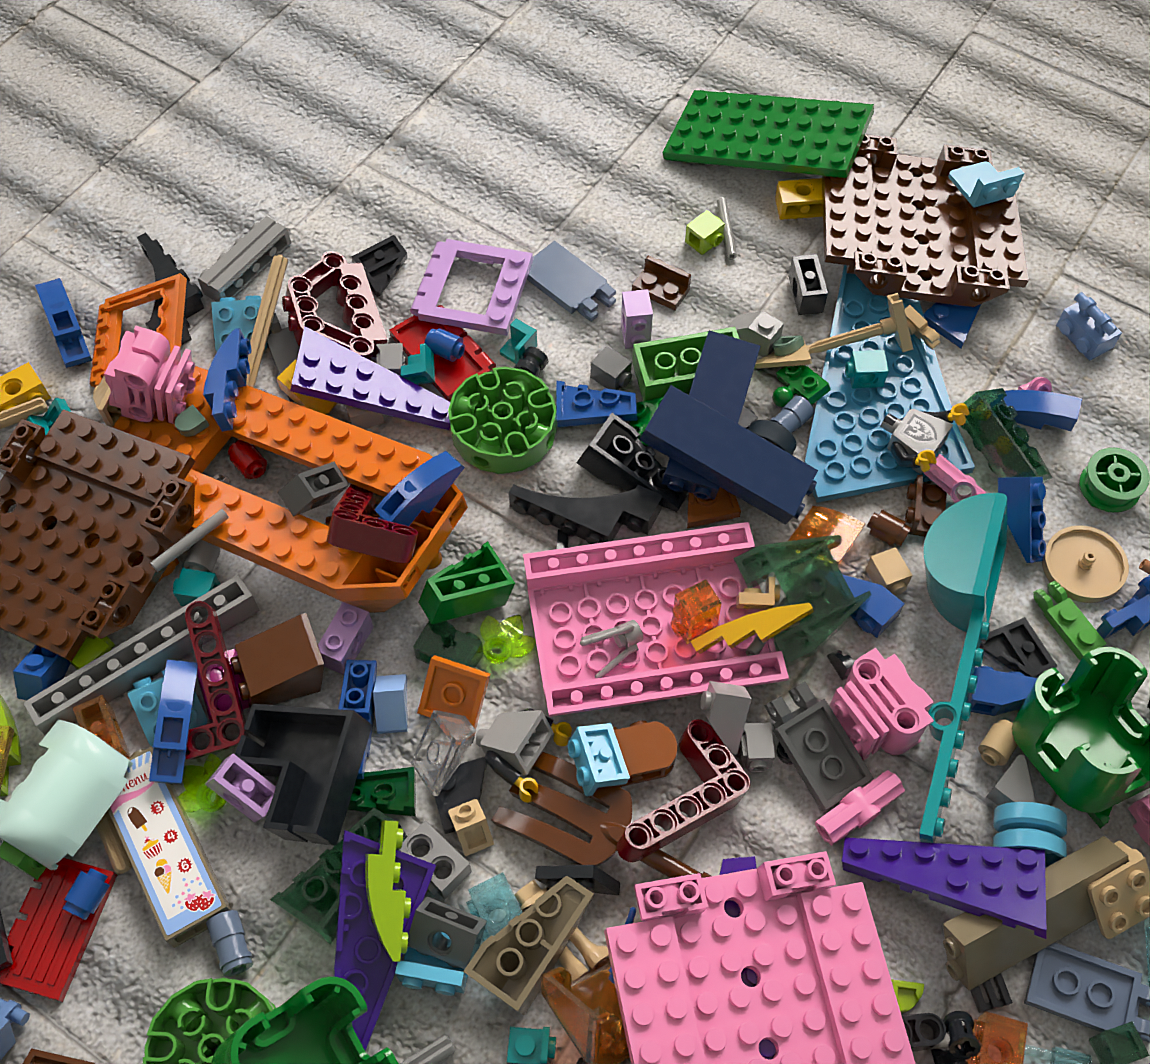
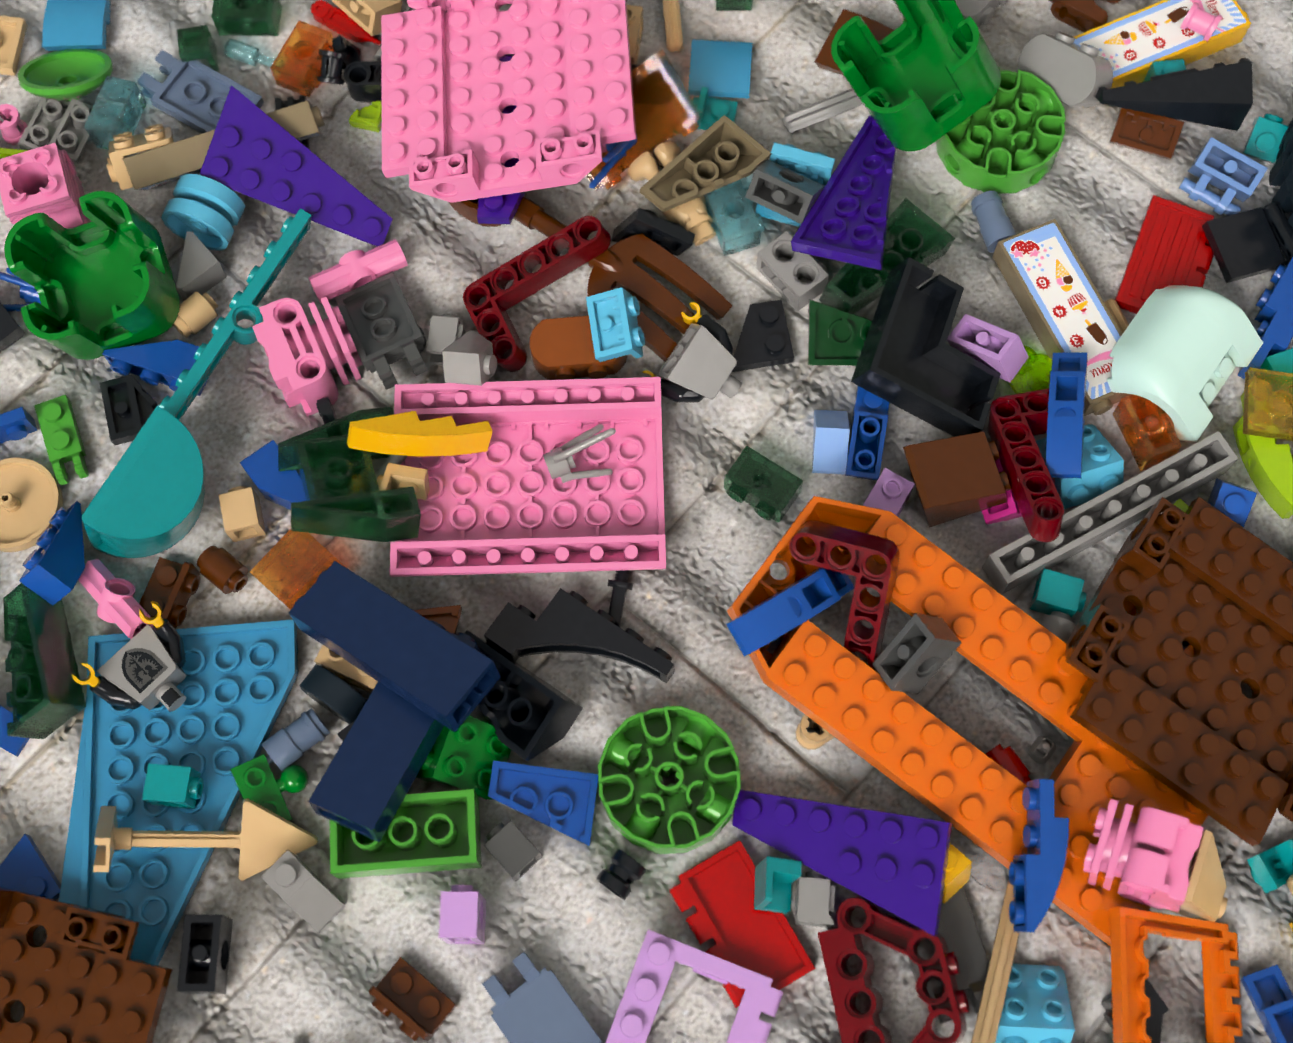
camera: 170 degrees left, 10 degrees up
blue brick [62,868,110,920] -> none
light grey piece [150,509,229,572] -> none
sand green tile [175,405,210,437] -> none
lime slope [365,820,411,962] -> none
clear slope [411,710,476,796] -> none
orange plate [417,655,491,732] -> none
green wedge [418,541,515,624] -> none
blue brick [425,328,465,362] -> none
tan bracket [448,799,494,857] -> none
clear neon green plate [480,614,536,664] -> none
teal panel [500,318,538,364] -> none
clear orange brick [670,579,722,645] -> none
sand green tile [772,335,805,356] -> none
tan plate [905,305,940,350] -> none

